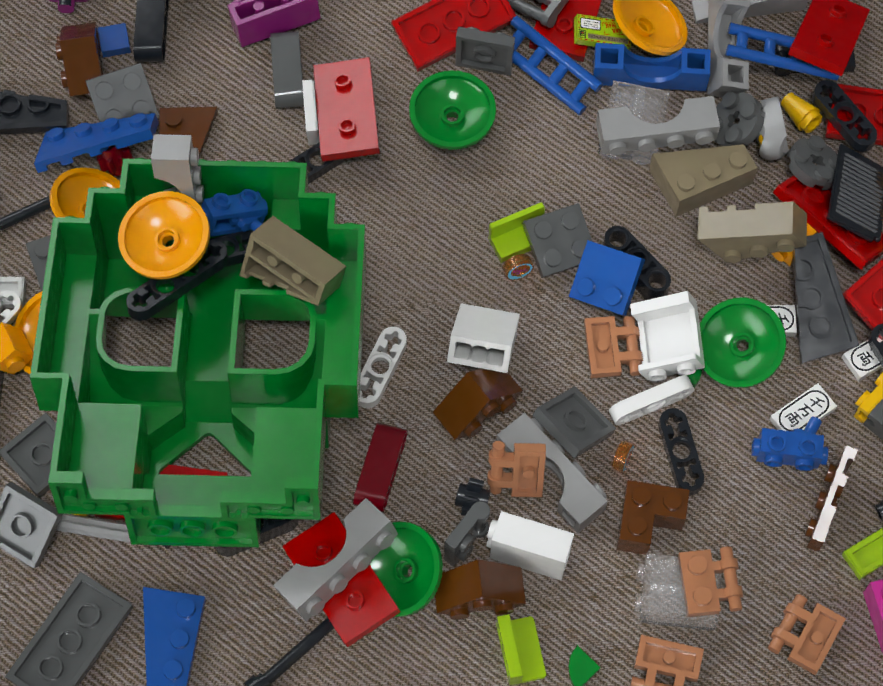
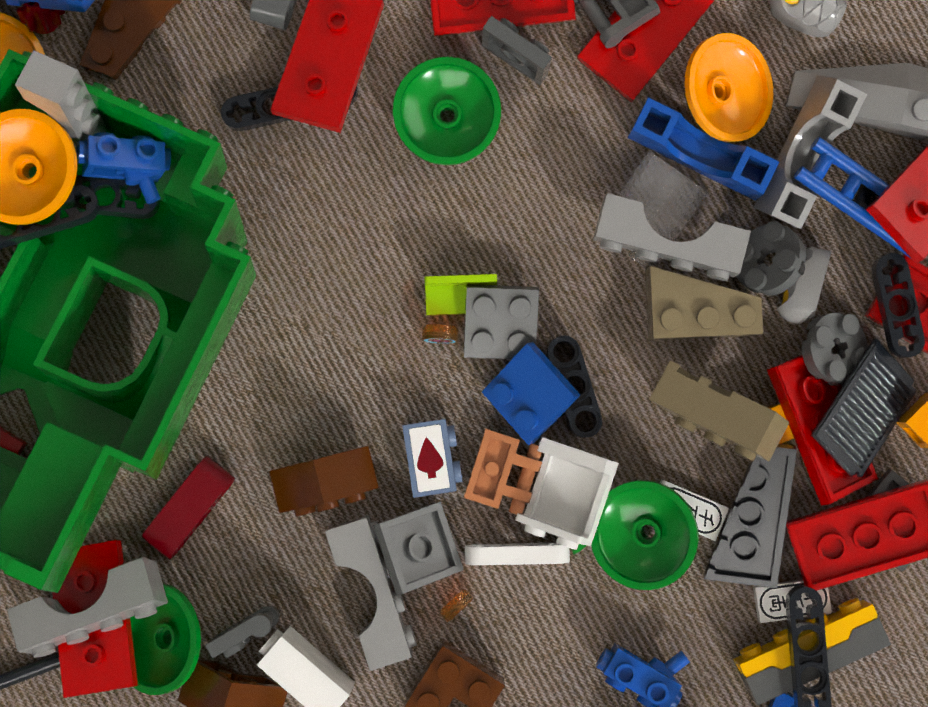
camera: 25 degrees right, 20 degrees up
dark tan wedge [239,216,346,306] -> none
white tile [302,80,320,145] -> none
white beam [359,327,407,408] -> none
white brick [447,303,520,373] -> none
black gear [455,477,491,516] -> none
nougat plate [487,441,546,497] -> none
blue bar [510,16,603,115] -> none
tile [574,14,631,50] -> none
black beam [658,408,704,496] -> none
white tile [769,383,837,431] -> none
yellow cone [781,92,823,133] -> none
none -> brick [402,419,463,498]

